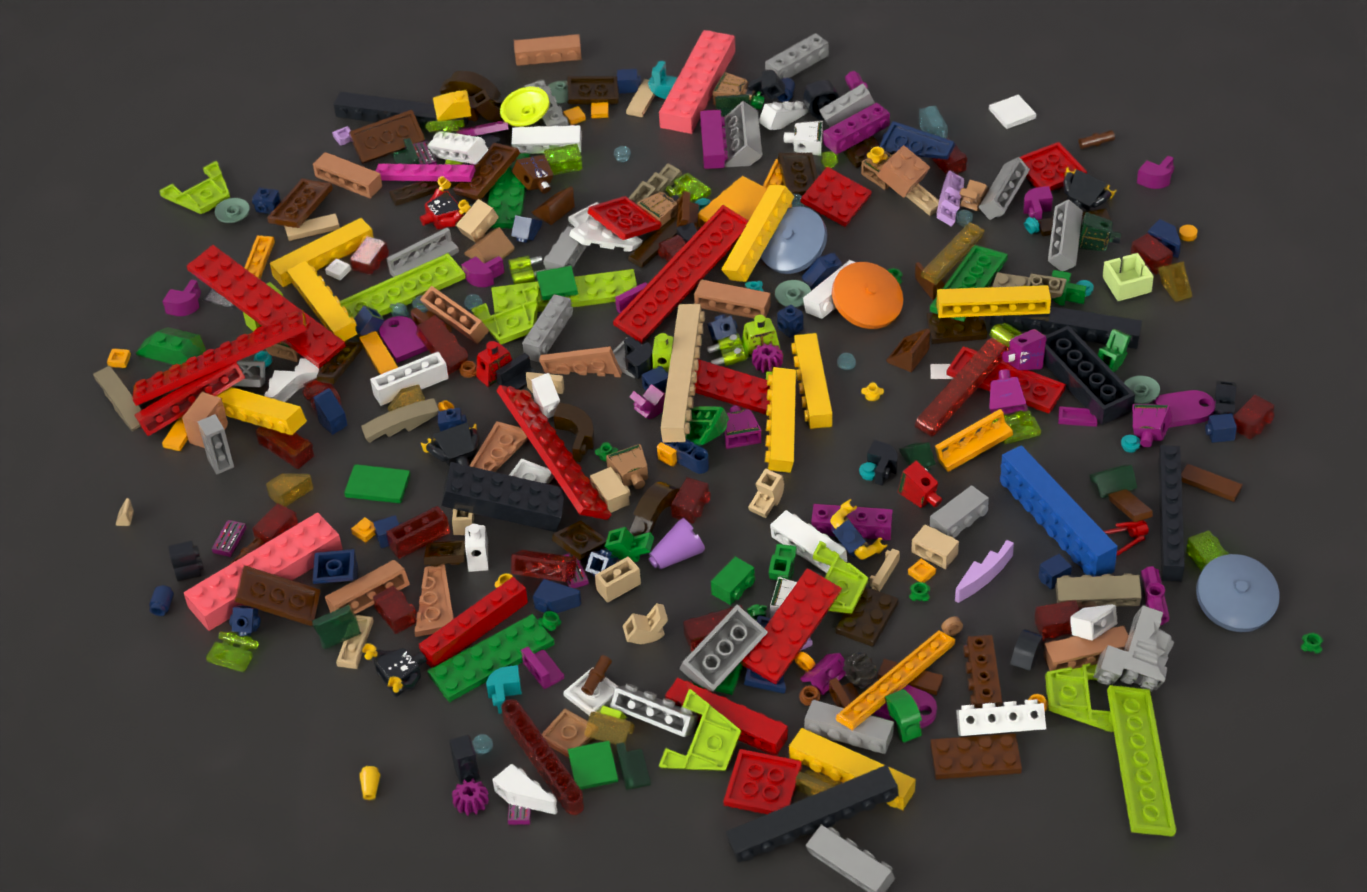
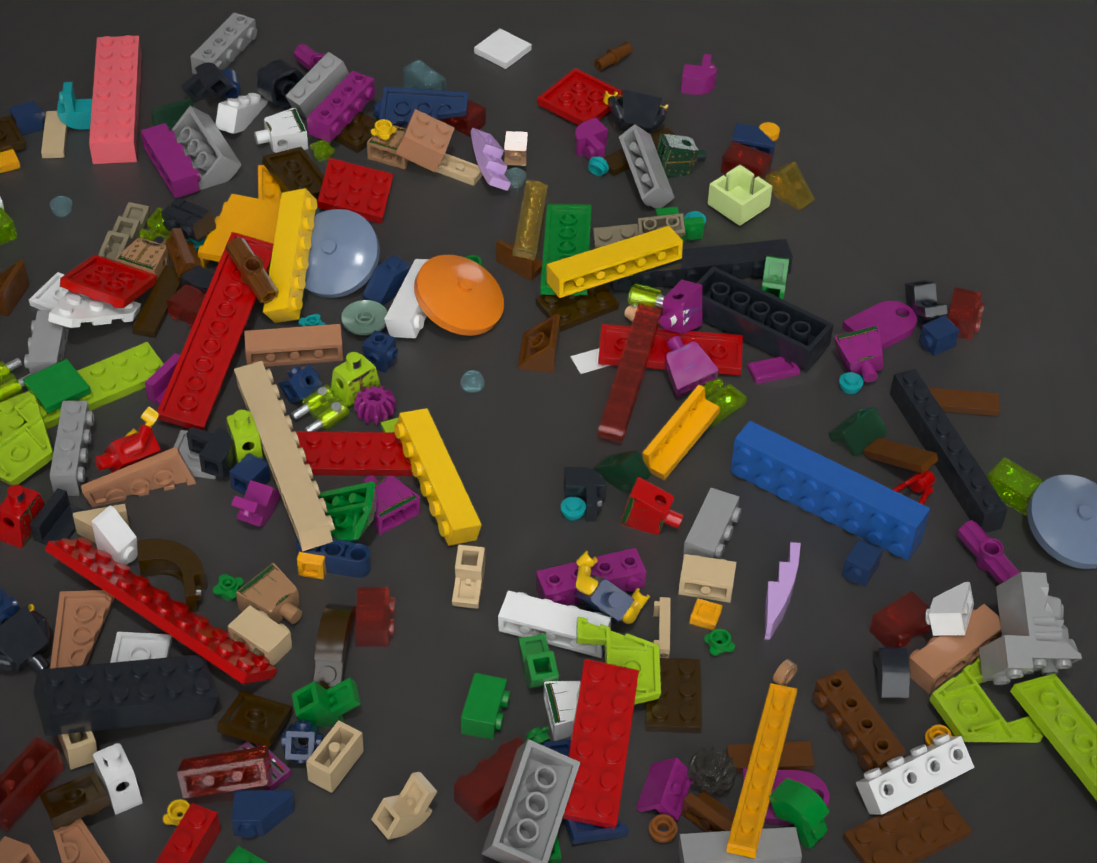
camera: 30 degrees left, 0 degrees up
green plate [538,611,561,631] -> none
medium lavender cone [648,518,705,570] -> none
medium nougat torso [713,72,755,107] -> none
green plate [751,91,764,109] -> none
yellow brick [791,333,832,429] -> none
light orange tile [795,652,815,671] -> none
yellow plate [861,382,884,401] -> none
light grey brick [979,157,1030,220] -> none
dark tan brick [1056,573,1141,609] -> none
sand green dish [1124,376,1160,404] -> none
none -> red torso [95,407,161,473]
none -> black brick [161,198,216,242]
none -> reddish brown piece [226,237,279,304]

